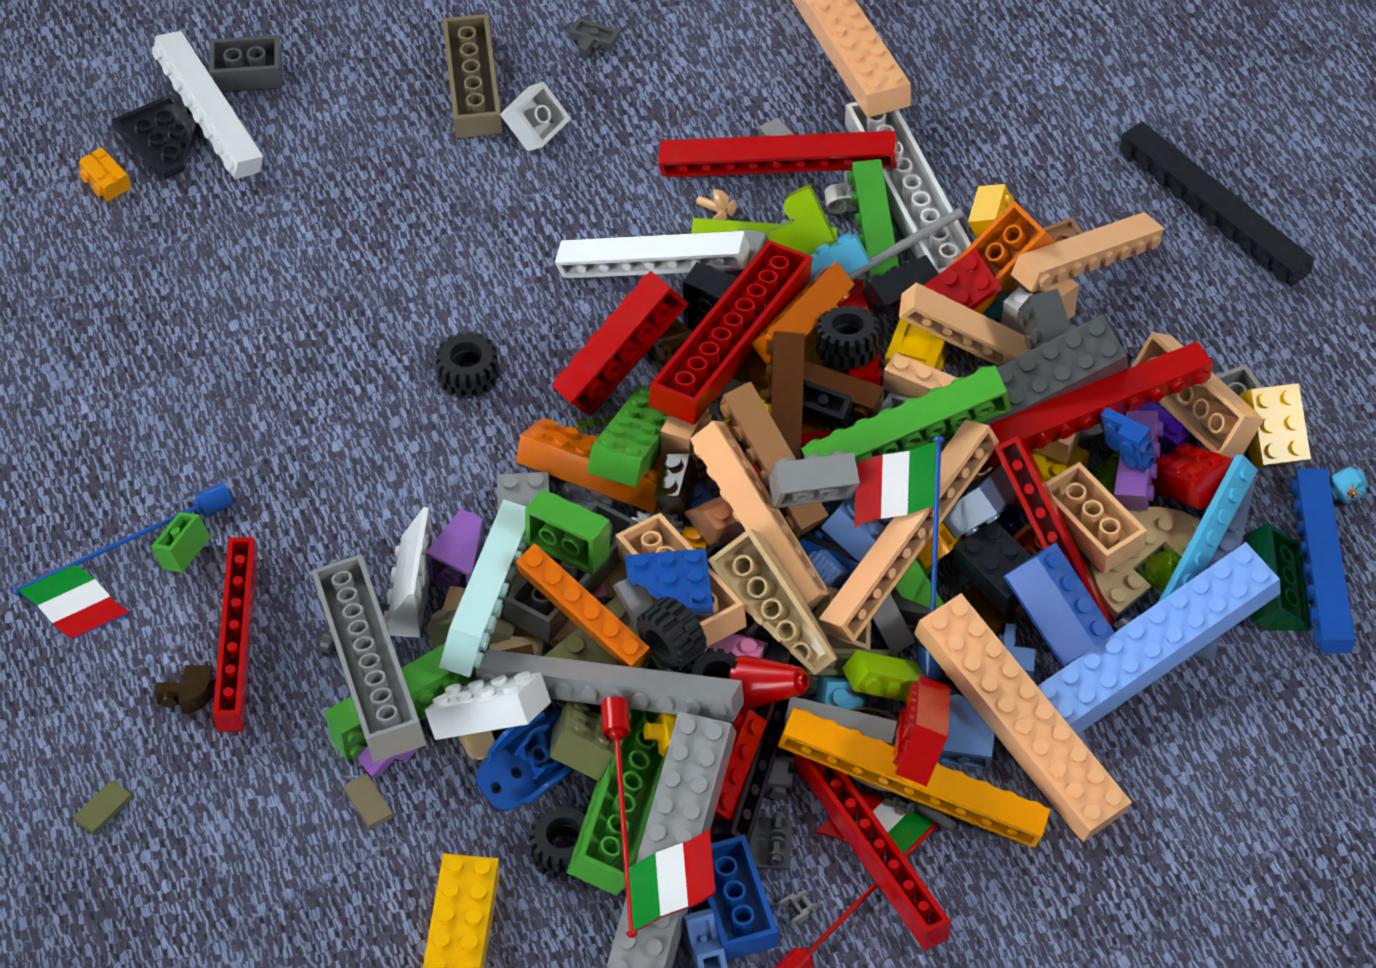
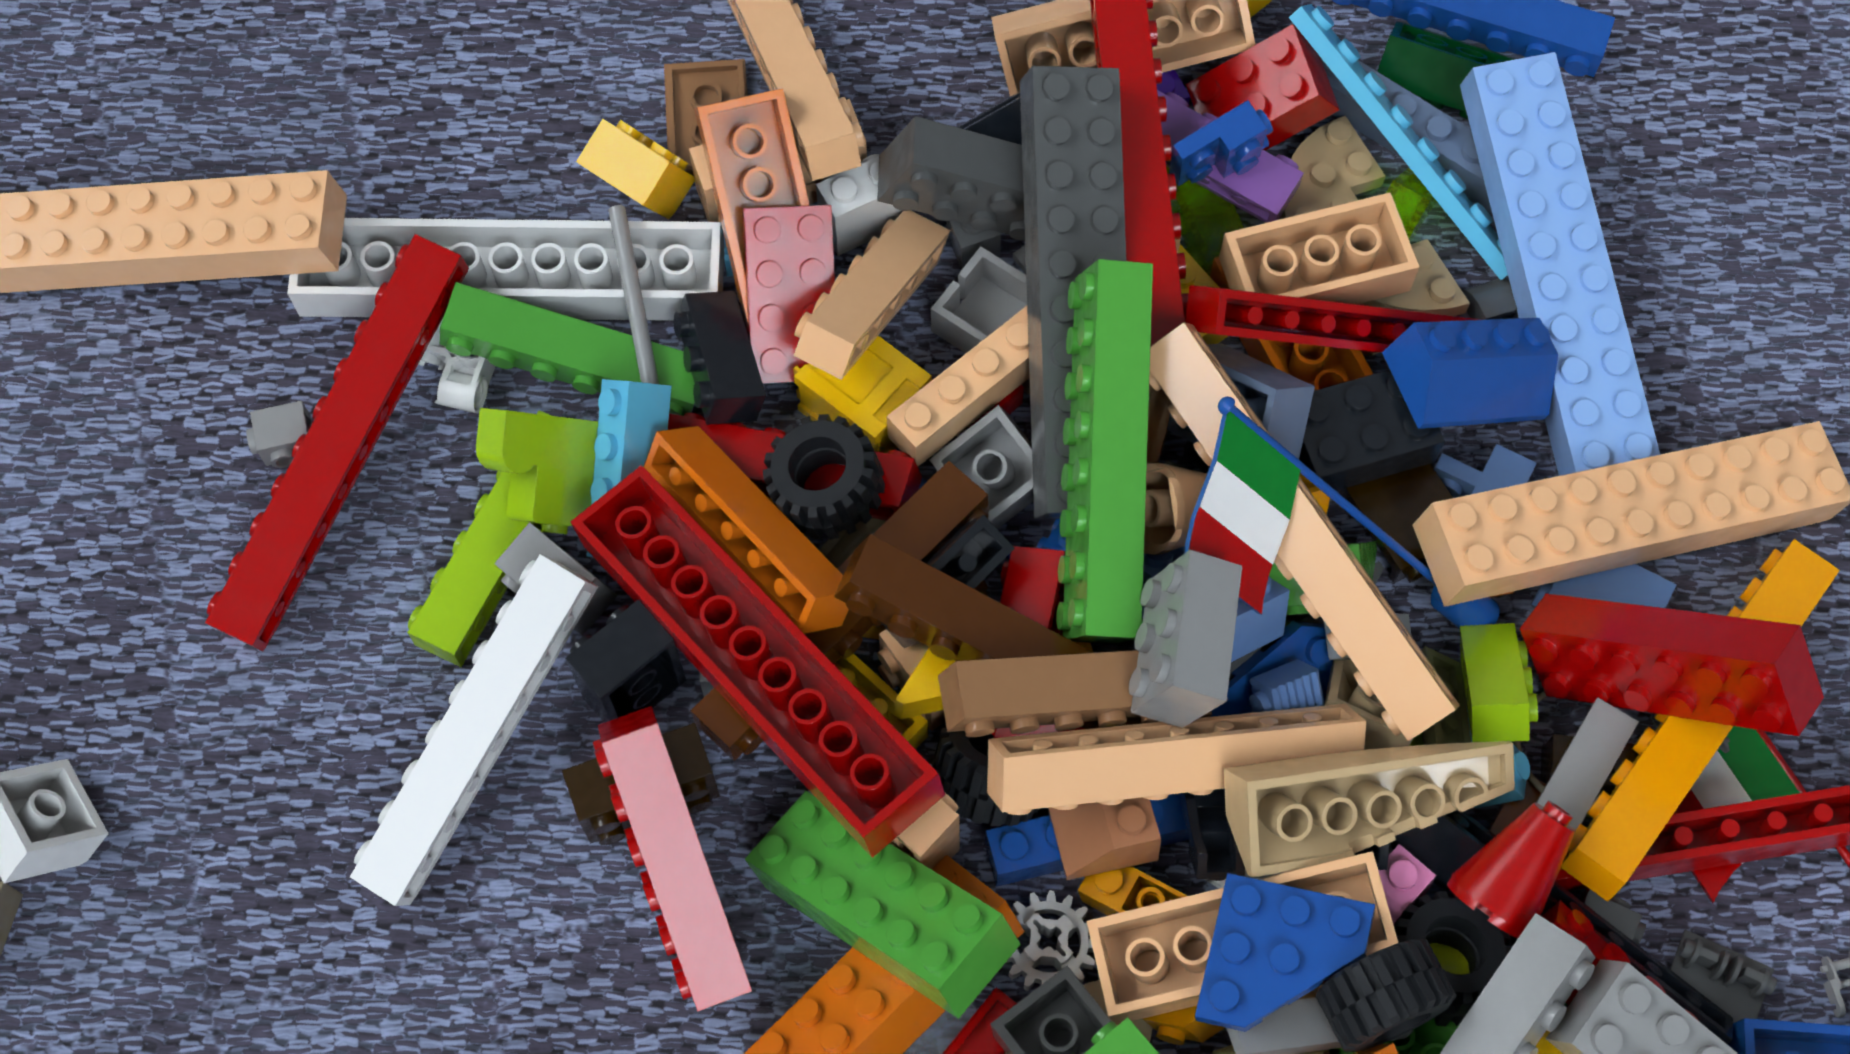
camera: 70 degrees left, 15 degrees up
clear neon green piece [576,416,615,430] -> none
dark brown brick [654,454,699,514] -> none
light nougat plant [696,189,737,220] -> none

